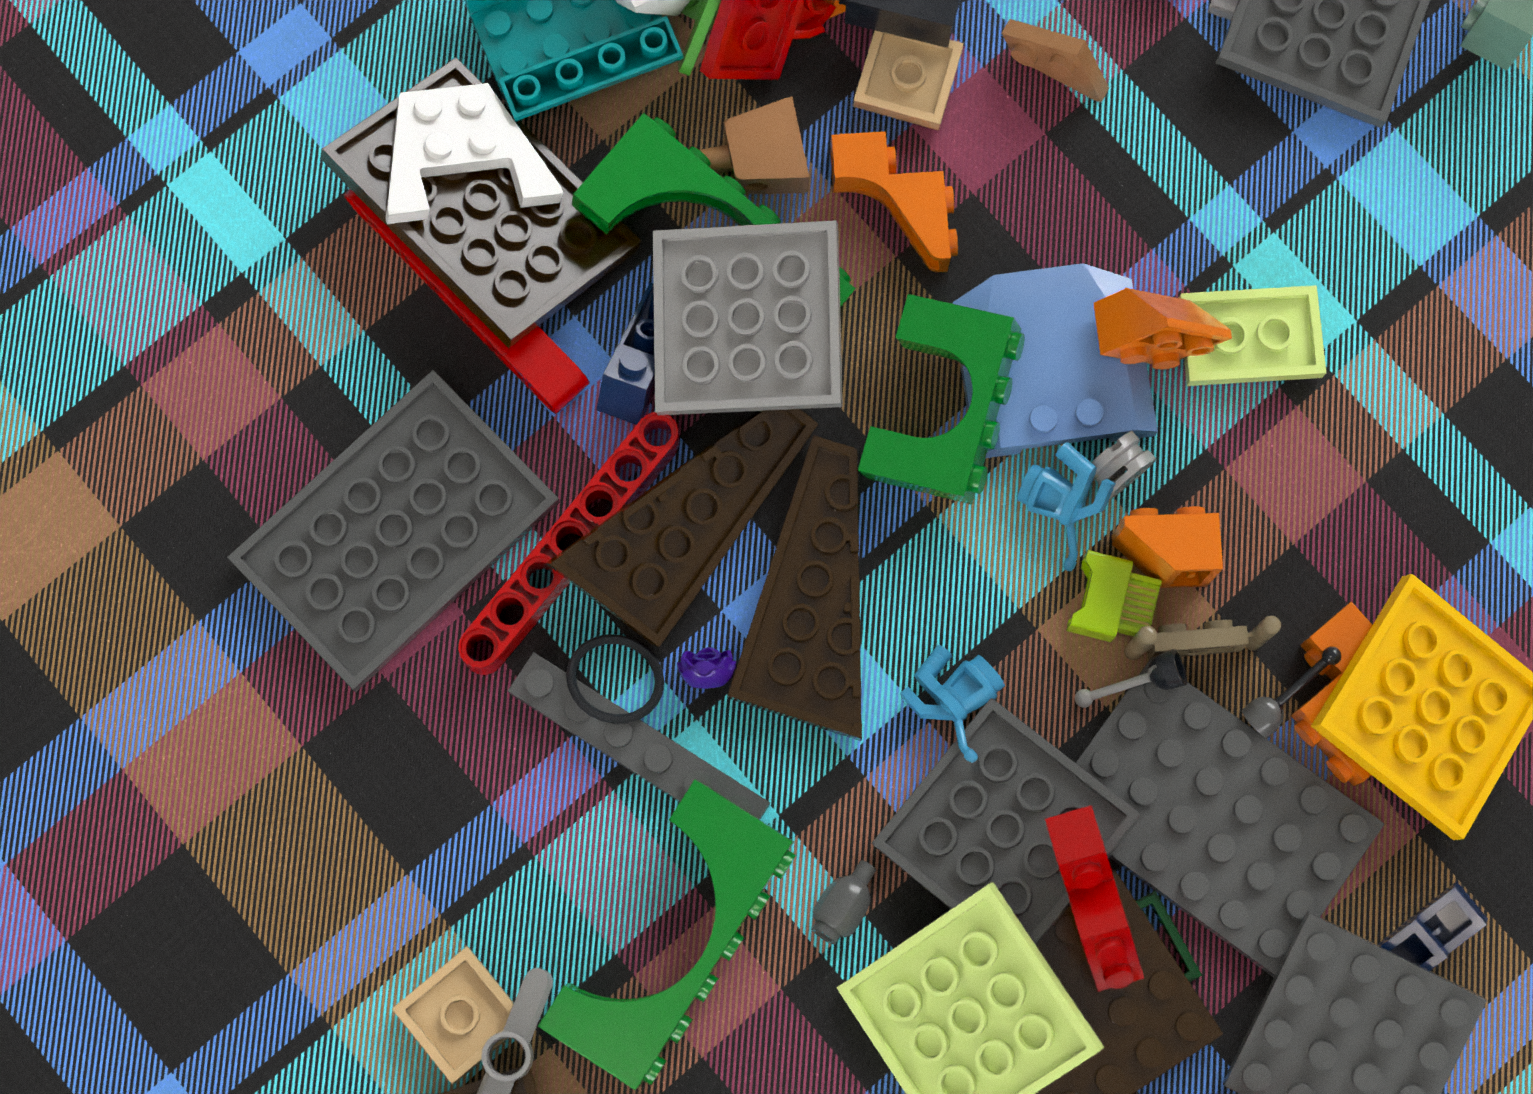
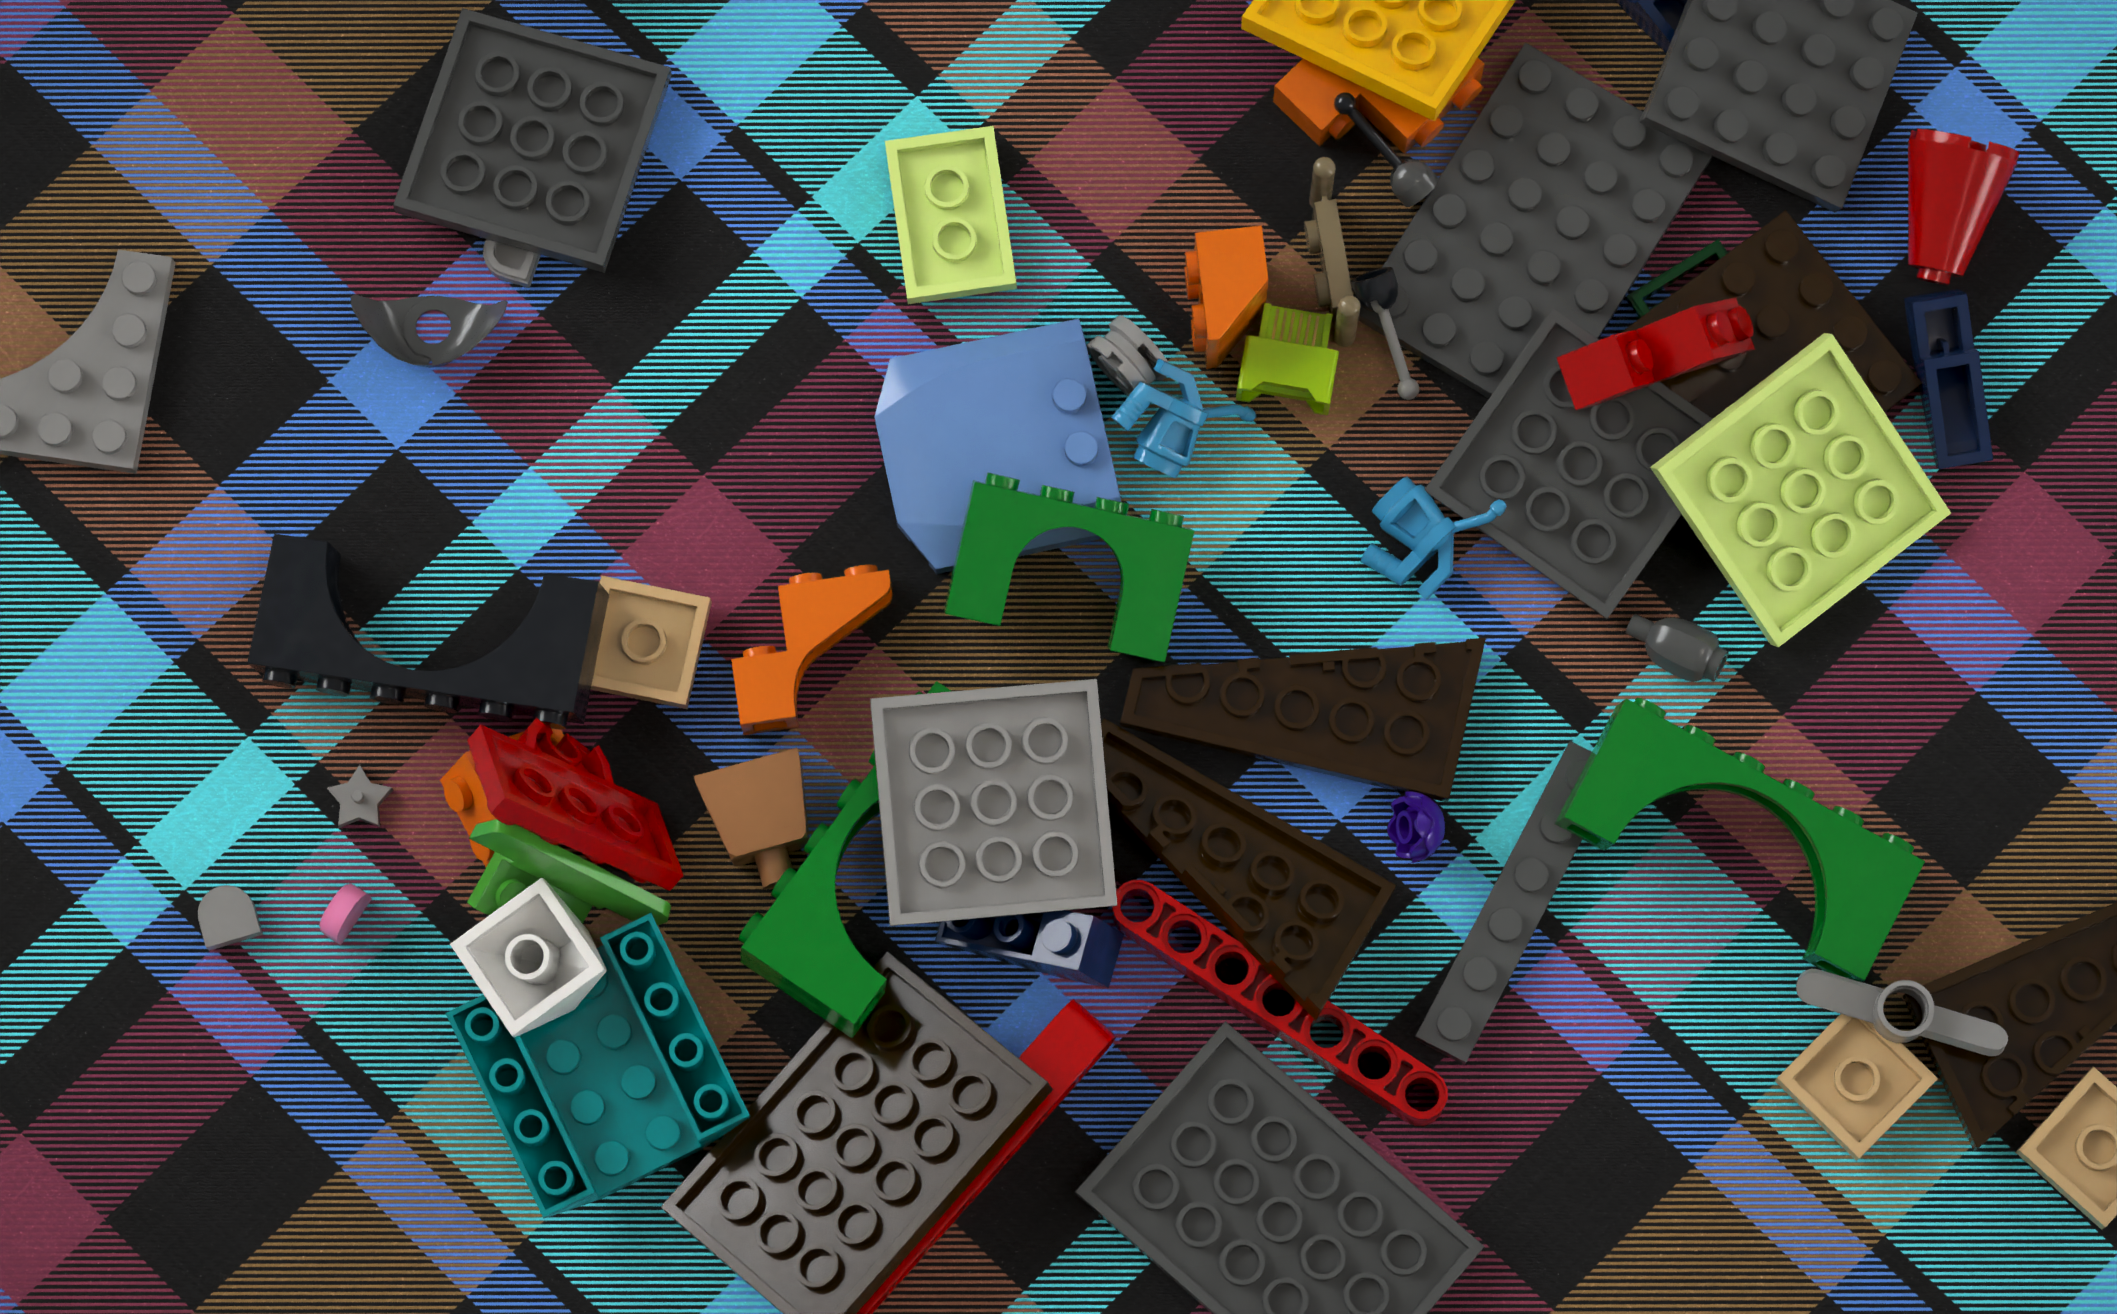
camera: 90 degrees left, 0 degrees up
white wing [385,83,563,224] -> none
black tyre [566,634,664,724] -> none
medium nougat wing [1001,19,1109,102] -> none
orange slope [1093,288,1232,370] -> none

